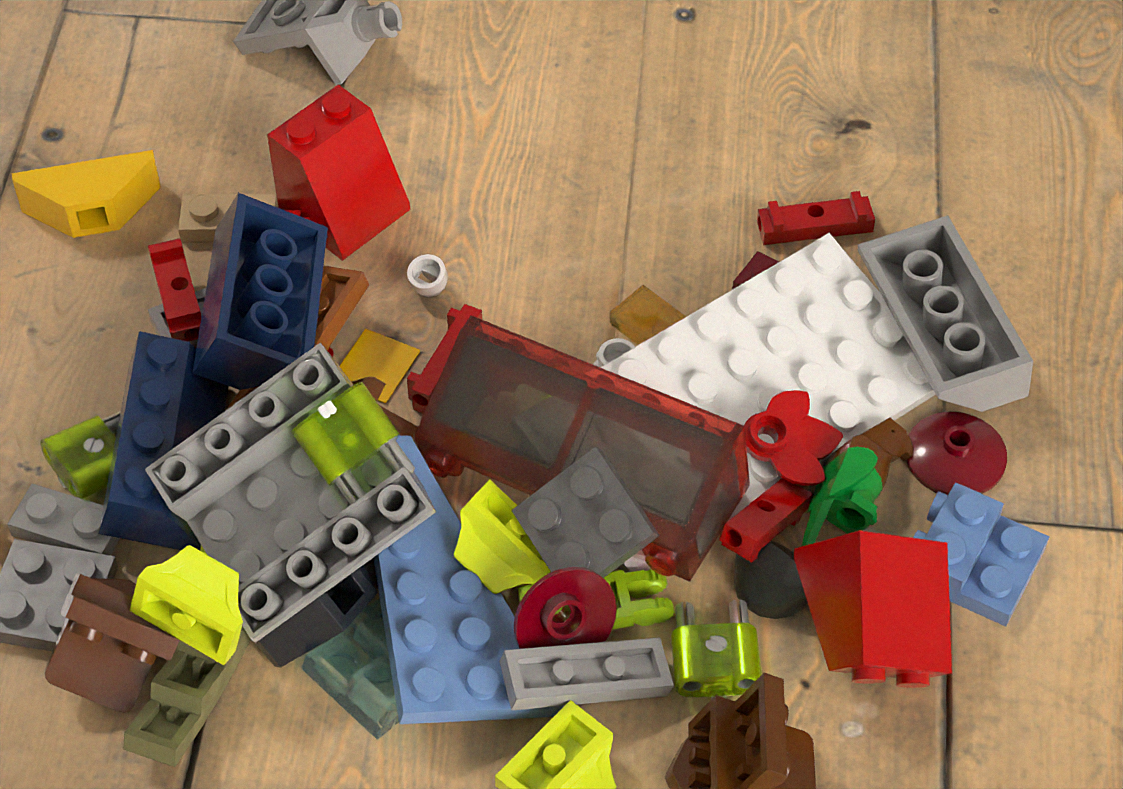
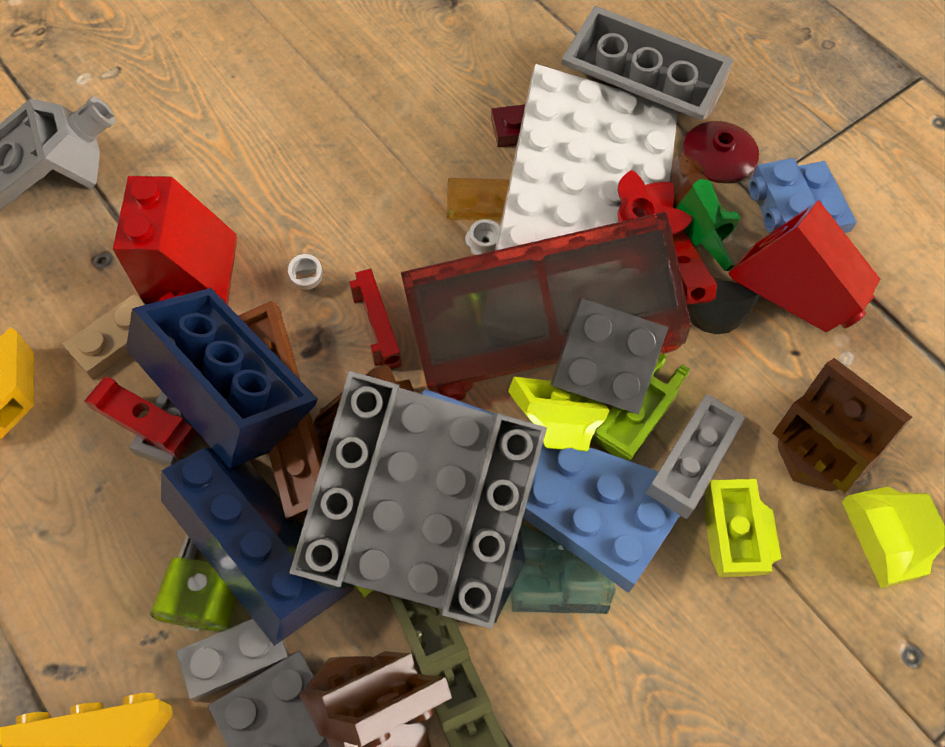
camera: 45 degrees left, 10 degrees up
neon yellow slope [129,545,243,665] -> none
clear neon green piece [291,382,415,505] -> none
yellow sticker [339,328,421,403] -> none
dark red dish [514,567,617,649] -> none
clear neon green piece [671,600,762,699] -> none
red piece [757,191,876,245] -> none

